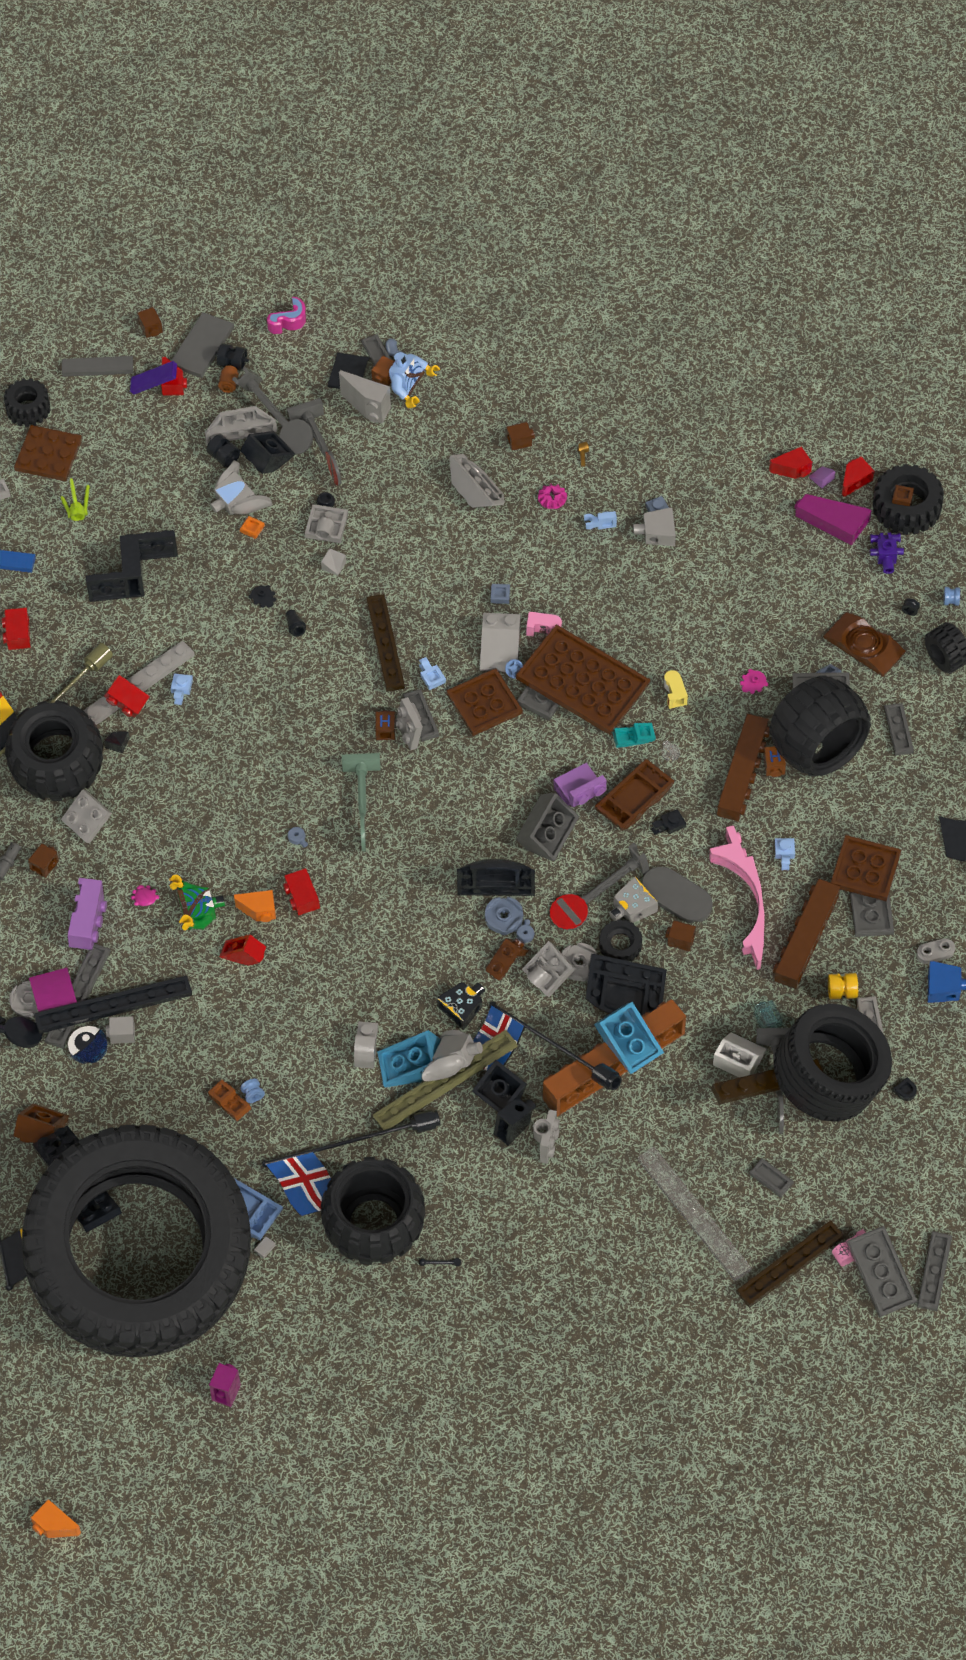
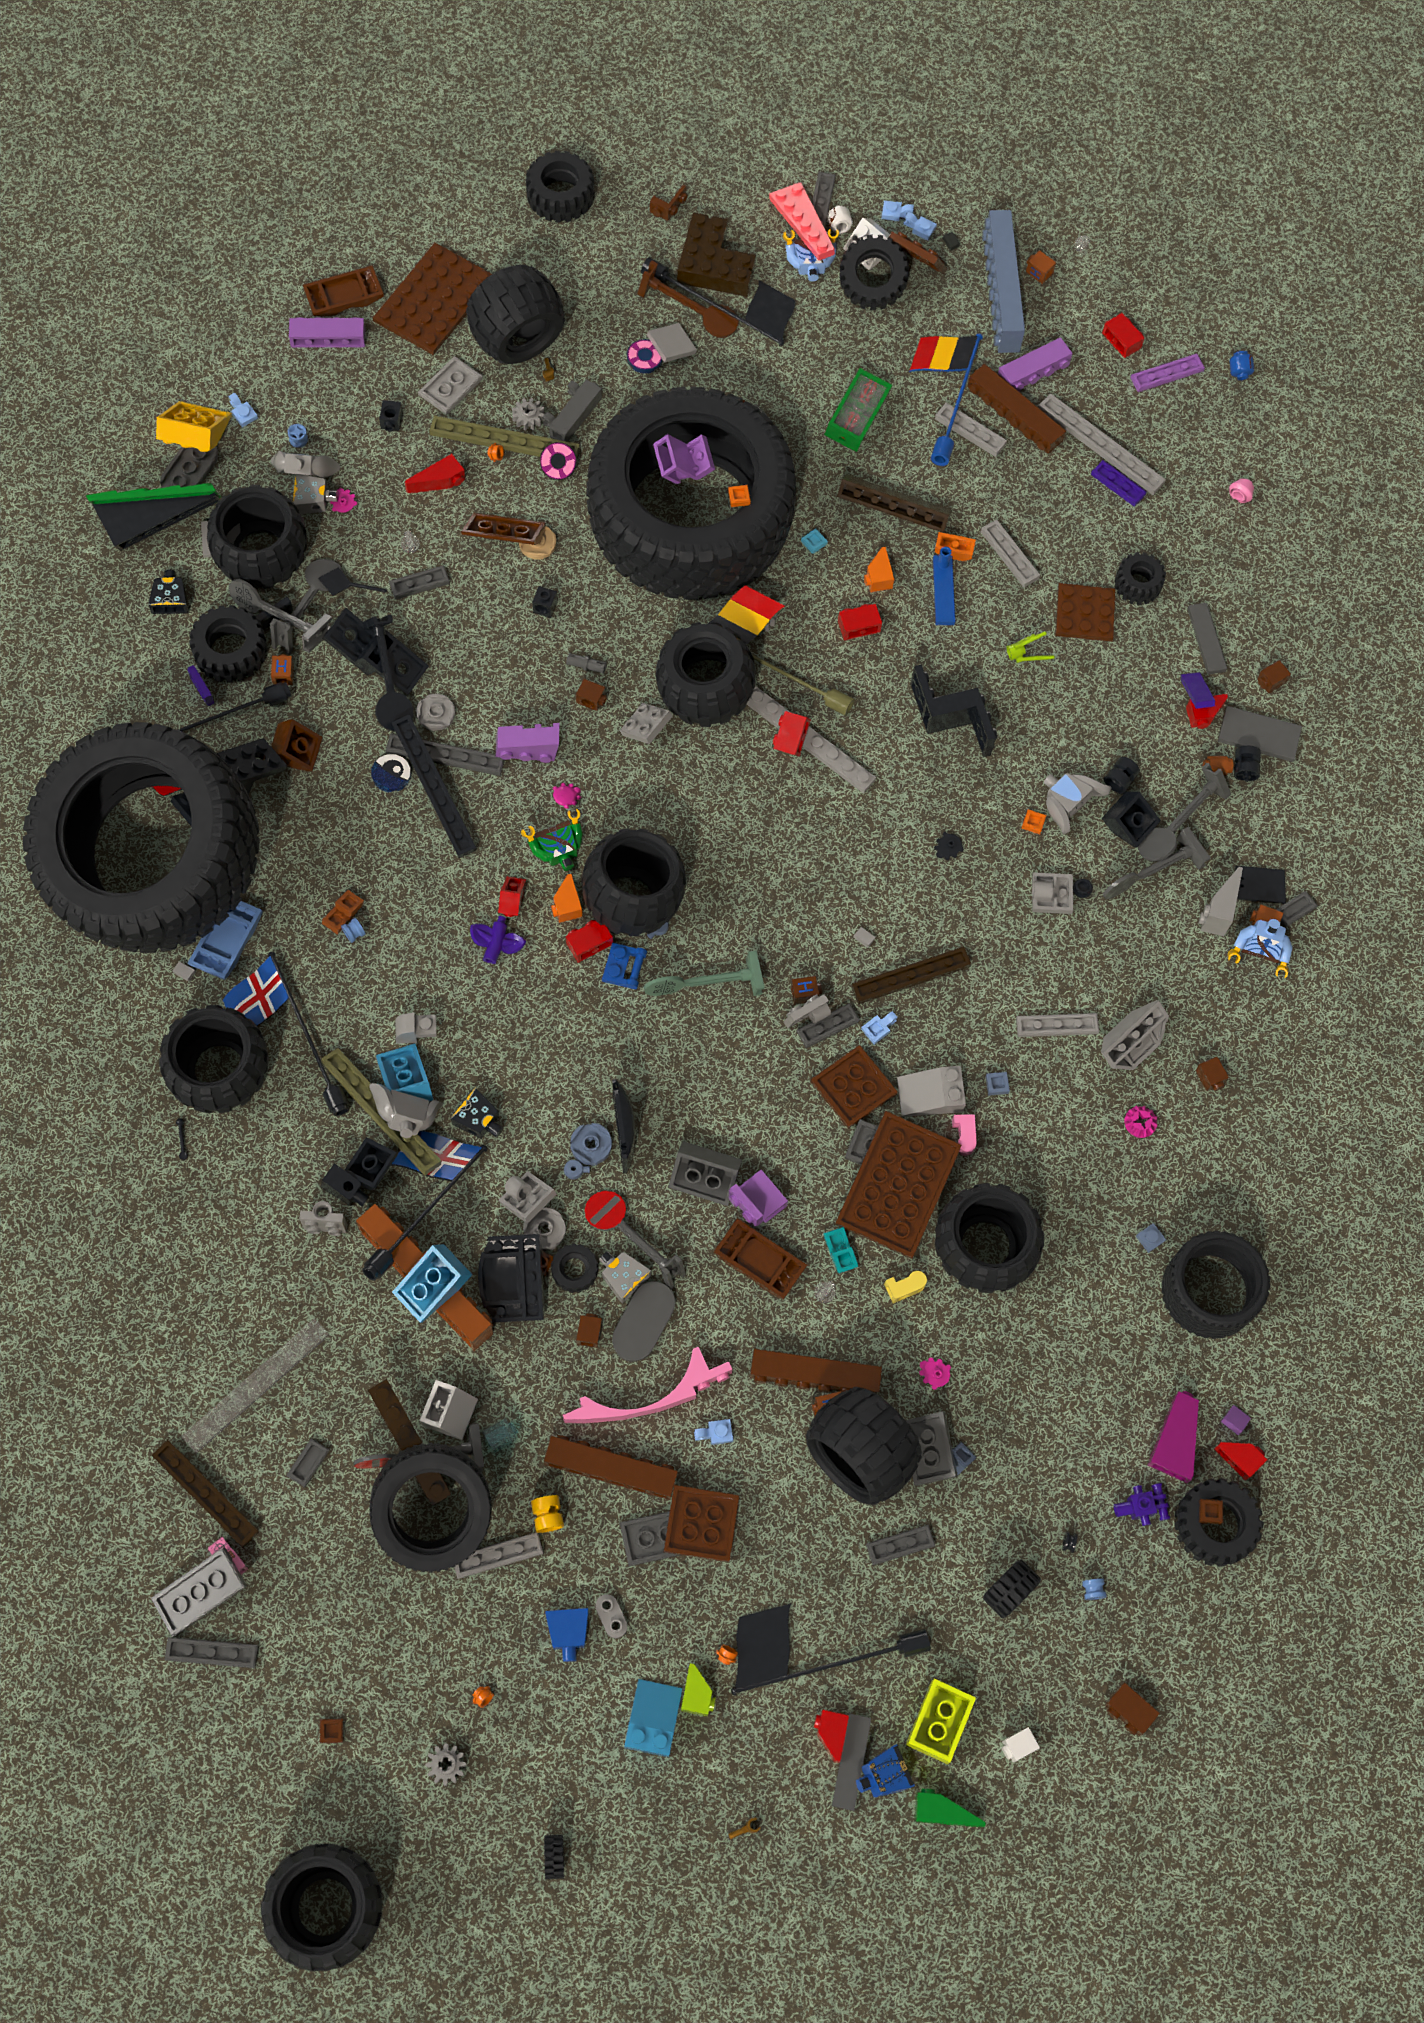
camera: 75 degrees right, 10 degrees up
magenta slope [29,968,77,1012] -> none
black slope [104,731,130,753] -> none
light grey brick [106,1016,135,1044] -> none
light blue plate [171,674,193,705] -> none
light grey wedge [205,406,277,445] -> none
magenta brick [209,1363,241,1407] -> none
dark pink animal [267,297,306,334] -> none
black cone [286,610,306,637] -> none
light grey slope [321,548,346,576] -> none
sand blue arm [385,339,406,357] -> none
reddish brown bracket [485,938,529,981] -> none
medium blue wheel [505,659,523,679] -> none
pearl gold hand [578,442,589,467] -> none
light blue plate [584,511,617,530] -> none
light grey torso [633,508,676,546] -> none
black plate [651,809,687,835] -> none
red slope [769,446,812,479] -> none
reddish brown slope [823,612,906,677] -> none
black tile [893,1077,917,1101] -> none
none -> dark purple plant [470,916,526,964]
none -> black tyre [581,828,686,936]
none -> blue plate [602,943,647,989]
none -> light grey piece [853,927,875,948]
none -> black tyre [934,1183,1044,1293]
none -> light grey tile [1016,1013,1099,1037]
none -> black tyre [1161,1231,1270,1339]

